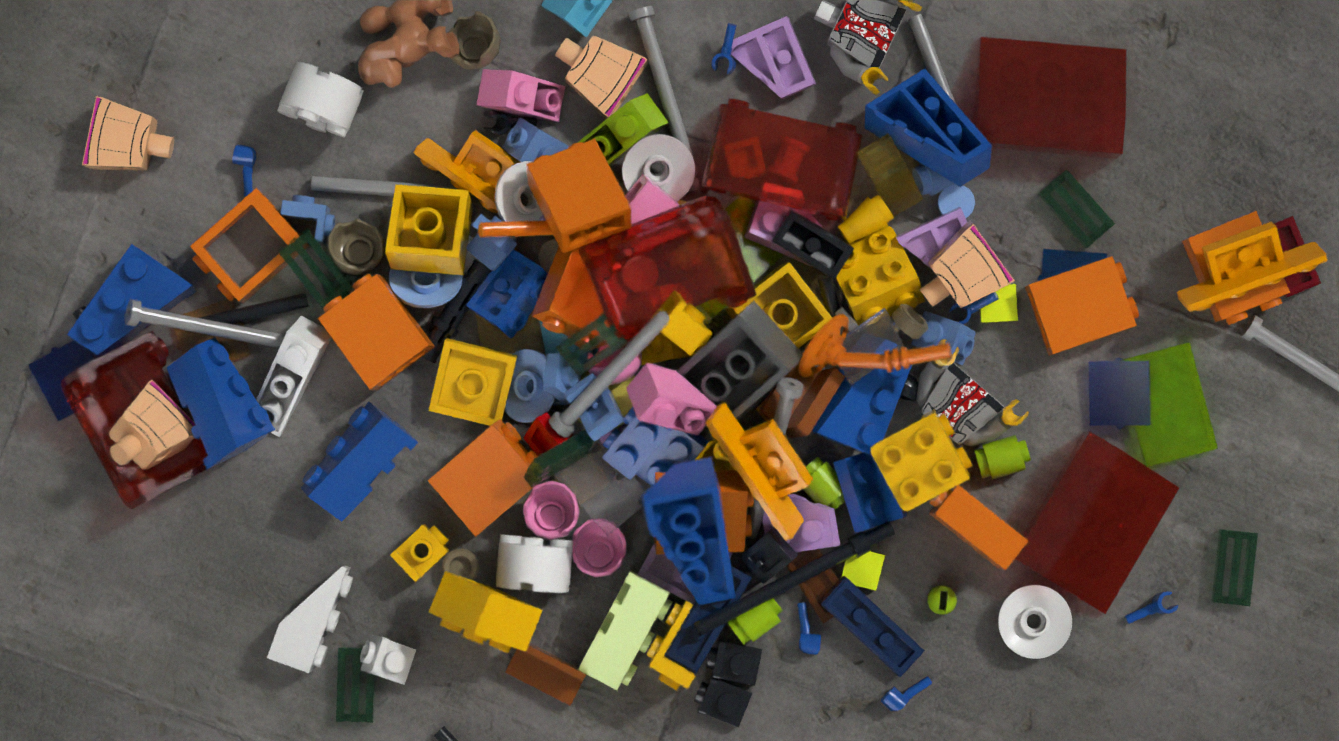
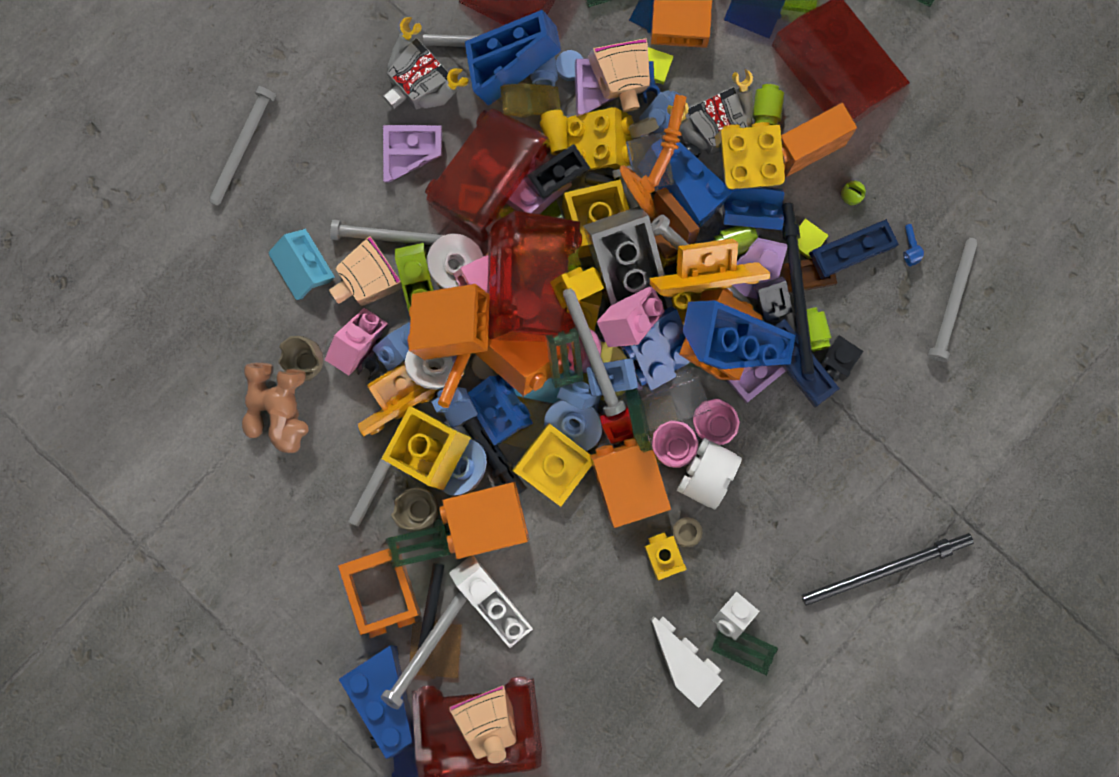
camera: 65 degrees left, 5 degrees down
light nougat torso [82,96,174,171] -> none
blue wedge [166,337,275,469] -> none
blue hand [232,145,257,197] -> none
white brick [277,62,364,138] -> none
medium blue bracket [281,195,335,244] -> none
blue wedge [301,402,419,522] -> none
yellow brick [429,571,543,653] -> none
dark orange panel [505,643,587,706] -> none
yellowish green wedge [578,571,673,690] -> none
yellow bracket [646,600,695,691] -> none
black bracket [694,676,752,728] -> none
blue hand [711,23,737,75] -> none
blue hand [797,602,821,655] -> none
white dish [998,585,1072,659] -> none
blue hand [1125,591,1178,624] -> none

